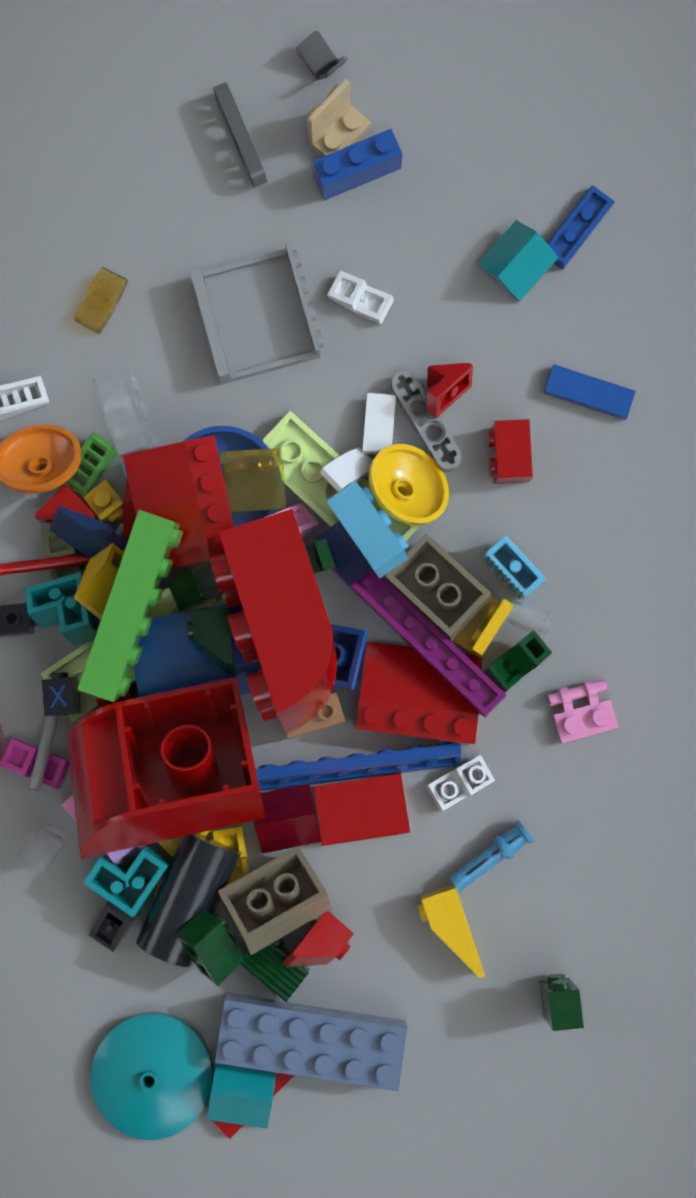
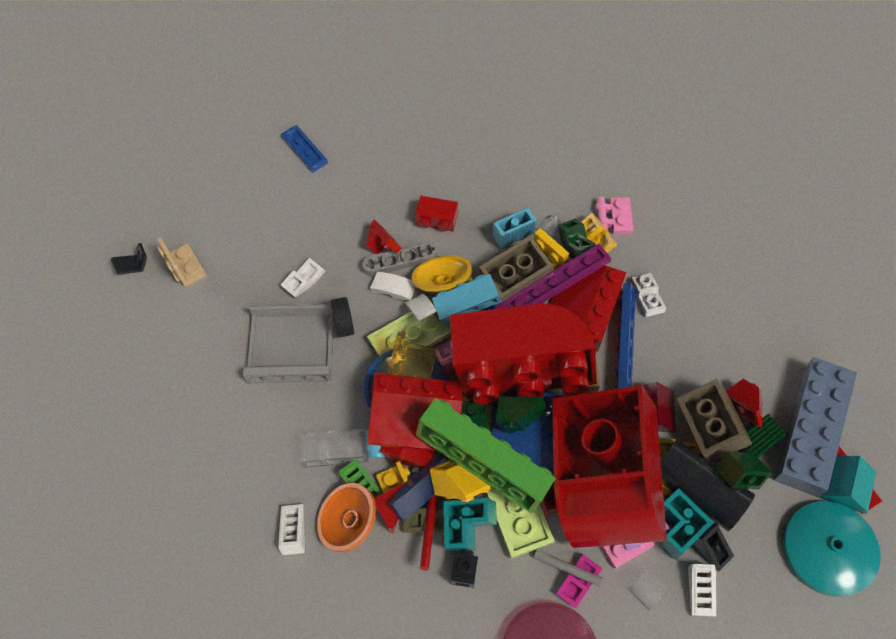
camera: 75 degrees left, 20 degrees down
black brick [42,672,81,717] -> none
clear yellow slope [74,267,128,334] -> none
dark grey beam [213,82,267,187] -> none
blue brick [312,129,403,201] -> none
red tile [313,773,410,846] -> none
yellow slope [417,884,486,978] -> none
dark azure pin [449,820,534,892] -> none
teal slope [478,220,559,302] -> none
dark green brick [539,974,584,1031] -> none
blue tile [544,364,636,420] -> none
none -> black tyre [331,297,355,338]
none -> yellow slope [581,213,618,253]
none -> white slope [688,564,716,617]

